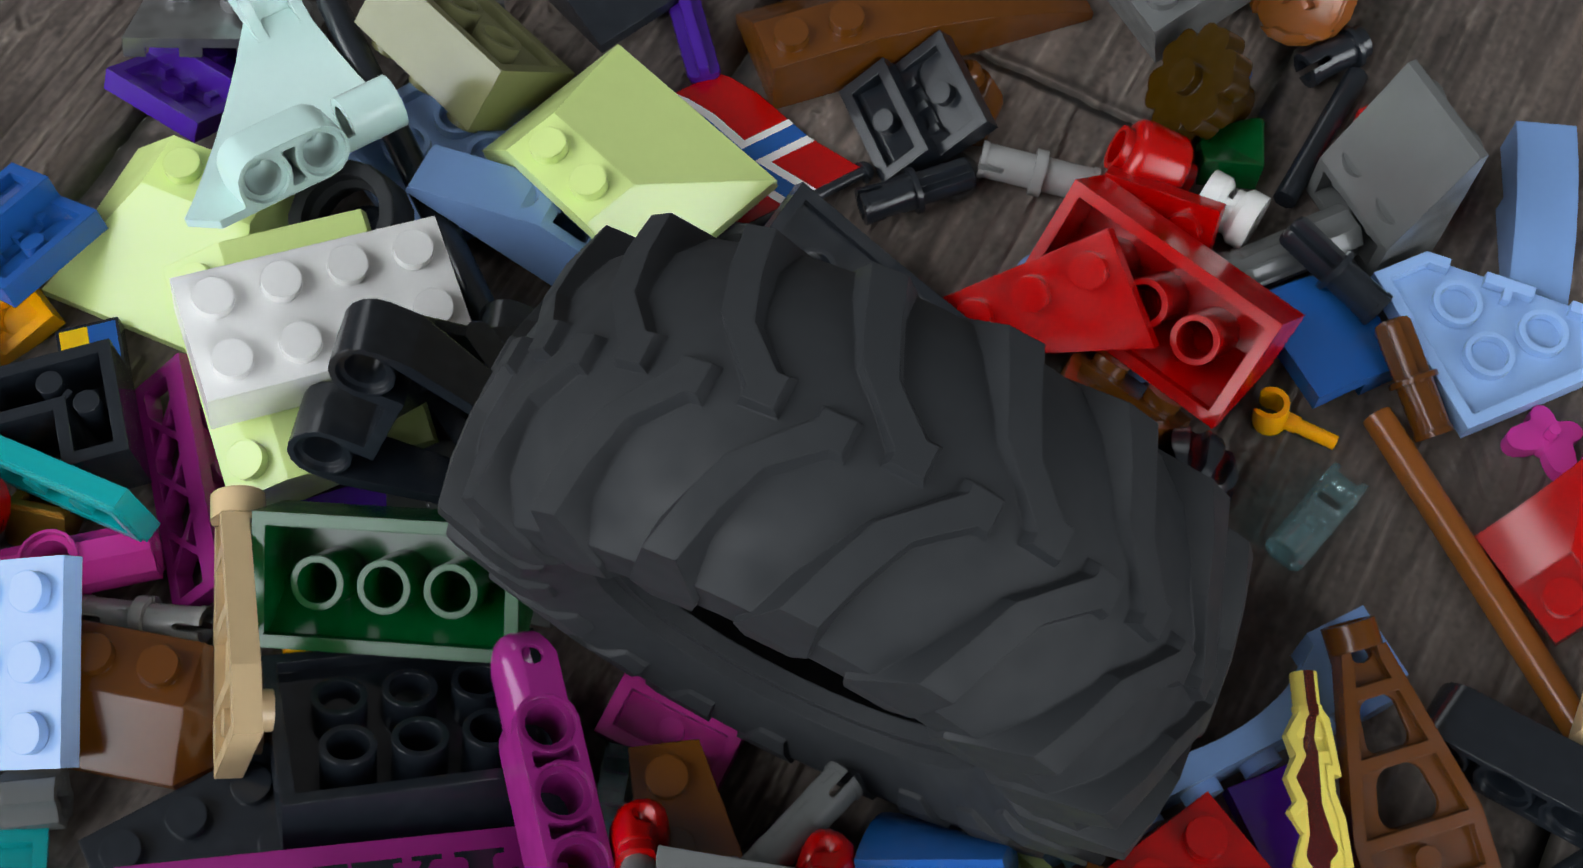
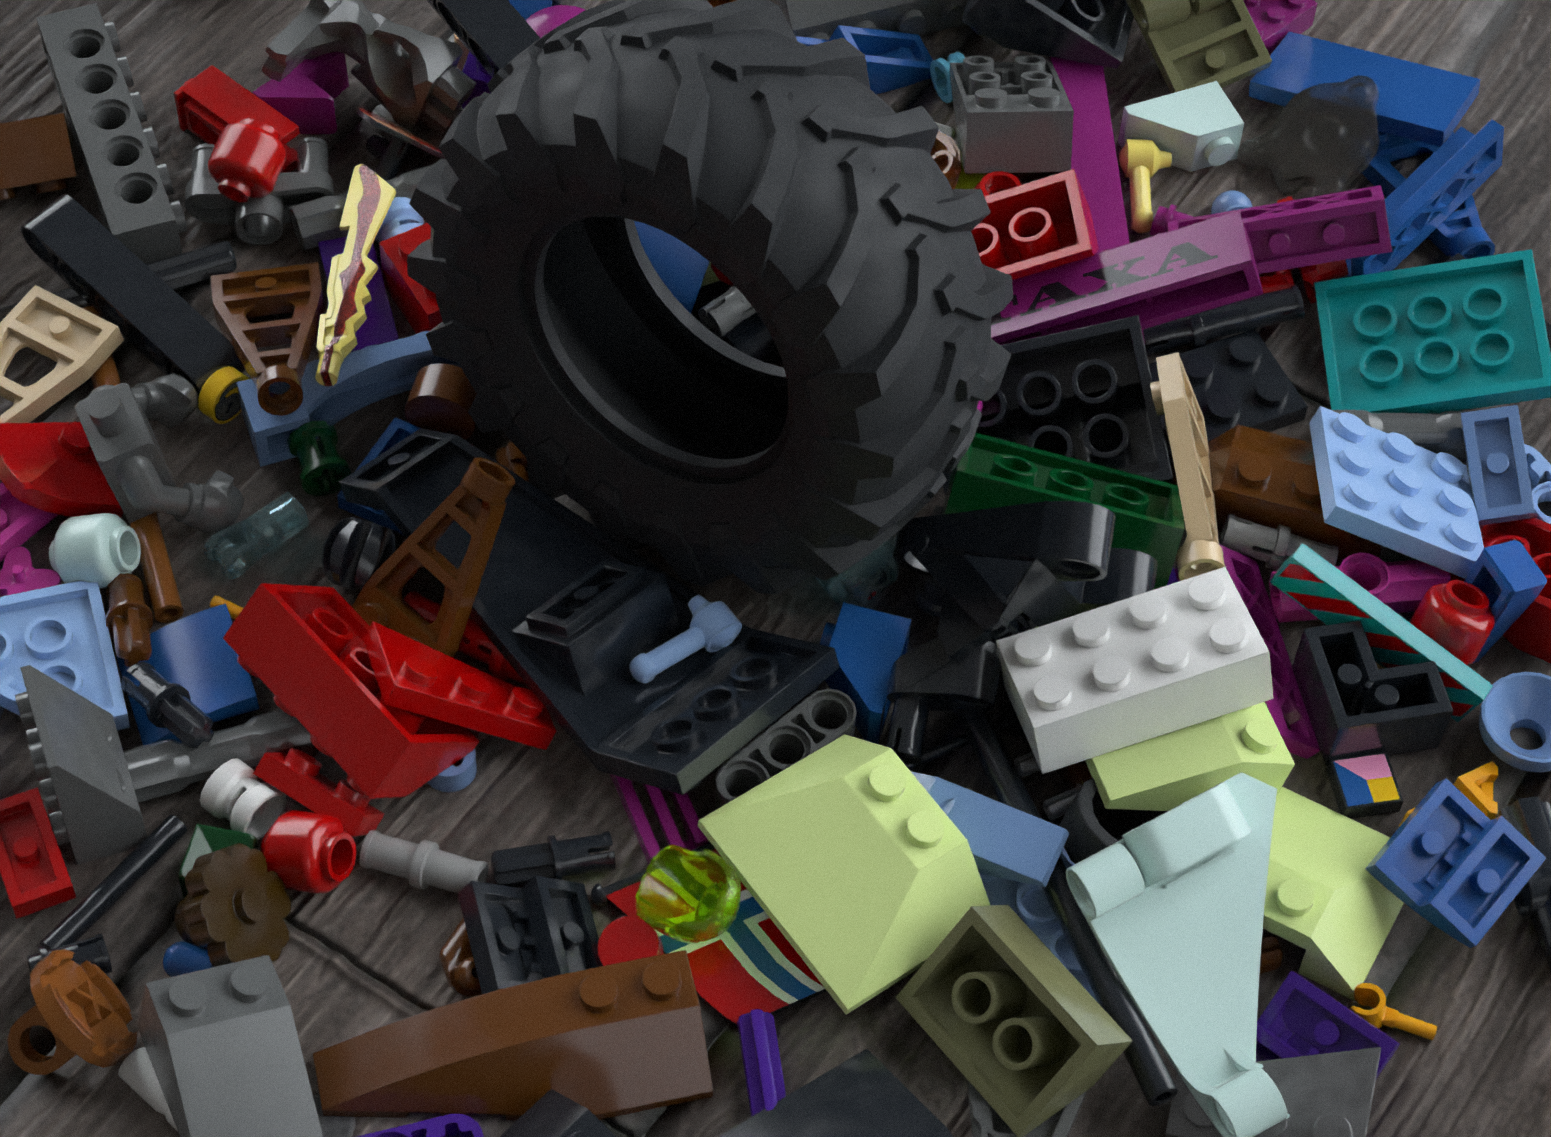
camera: 175 degrees left, 10 degrees down
none -> light aqua head [49,513,141,589]
none -> dark grey torso [75,374,245,534]
none -> yellow tile [198,366,250,424]
none -> dark green bush [287,421,351,496]
none -> red tile [598,916,663,966]
none -> clear neon green hair [635,845,741,944]
none -> light orange hand [1350,983,1437,1040]

